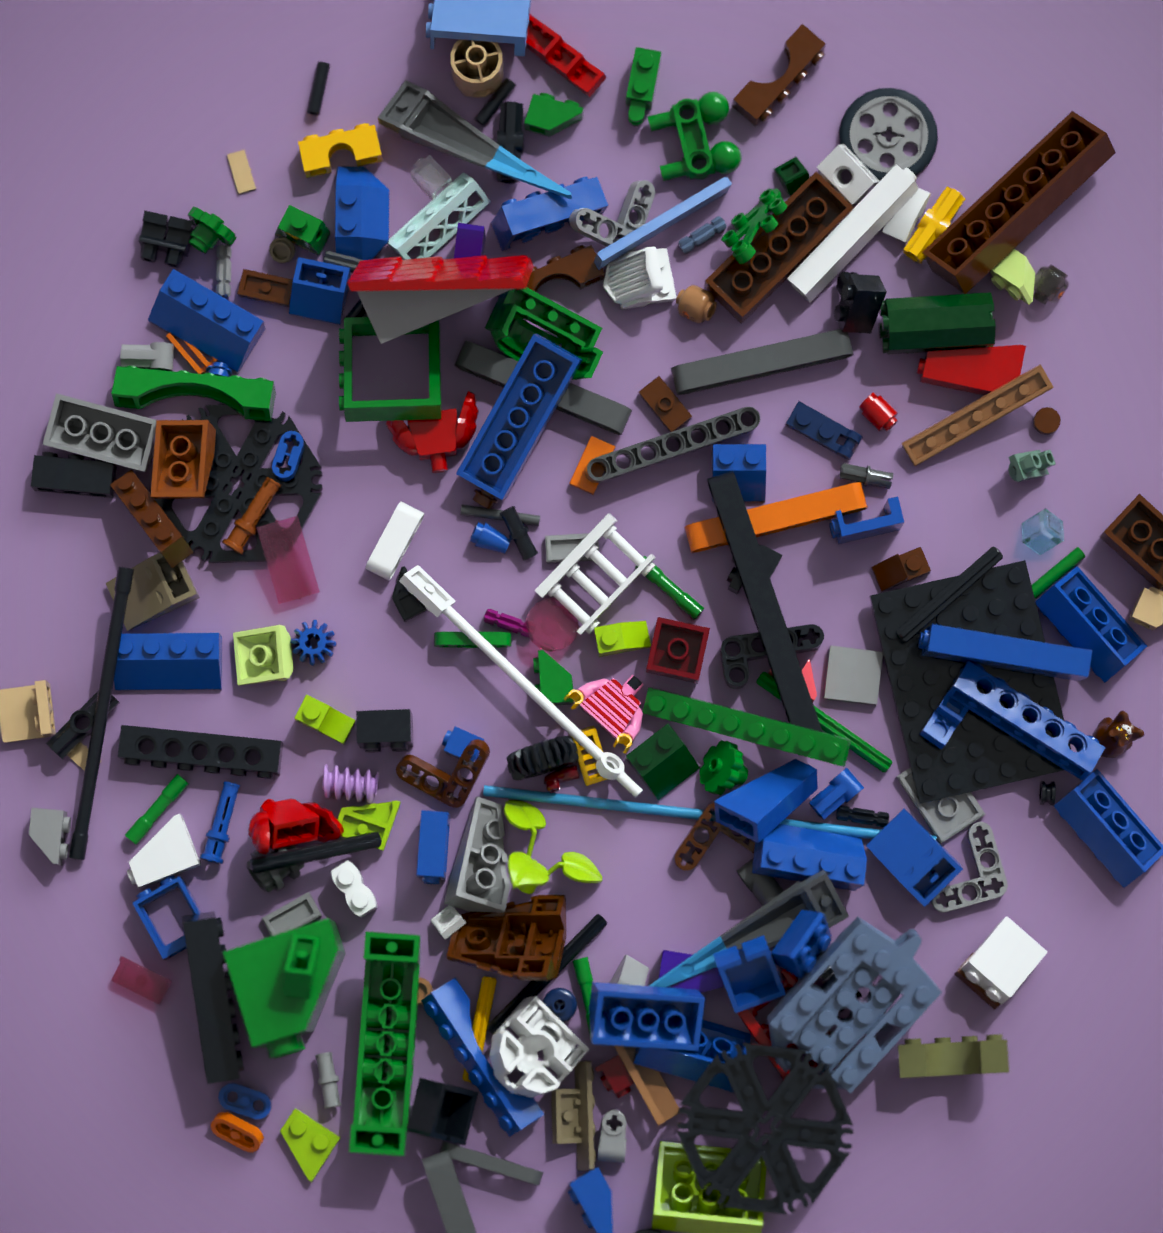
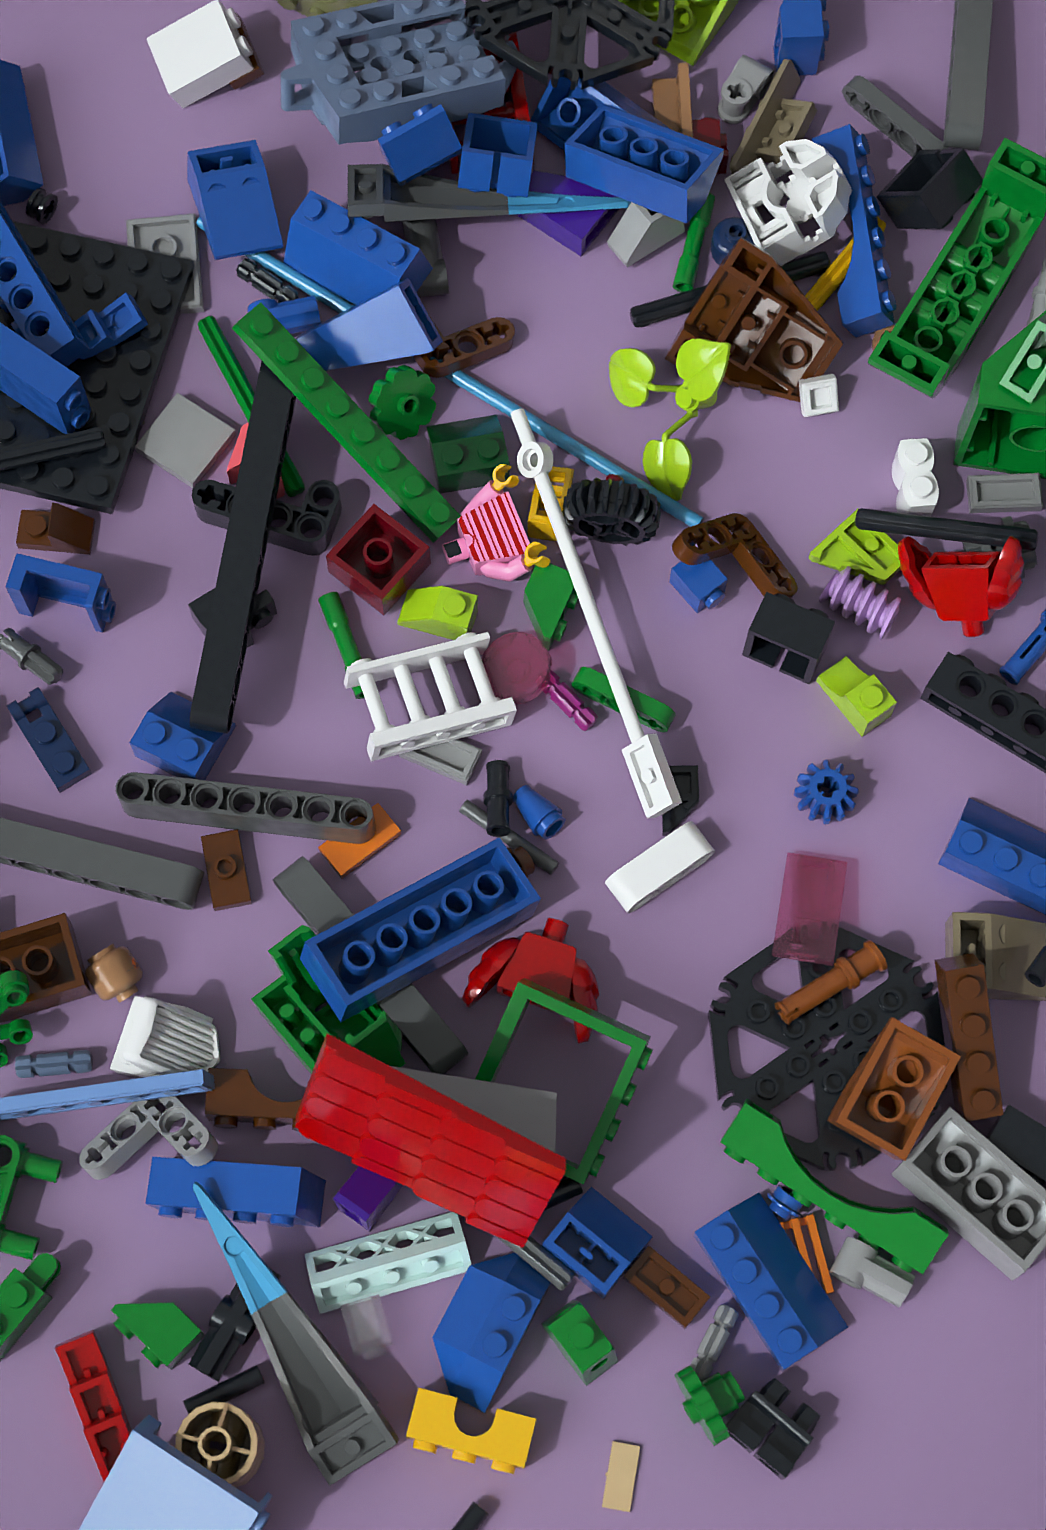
camera: 155 degrees left, 10 degrees down
yellowish green slope [233,625,293,686] -> none
dark tan plate [269,237,296,263] -> none
blue beam [272,431,304,482] -> none
blue window [417,810,450,885] -> none
light grey wedge [444,797,510,913] -> none
orange beam [684,482,868,553] -> none
light grey beam [931,822,1008,913] -> none

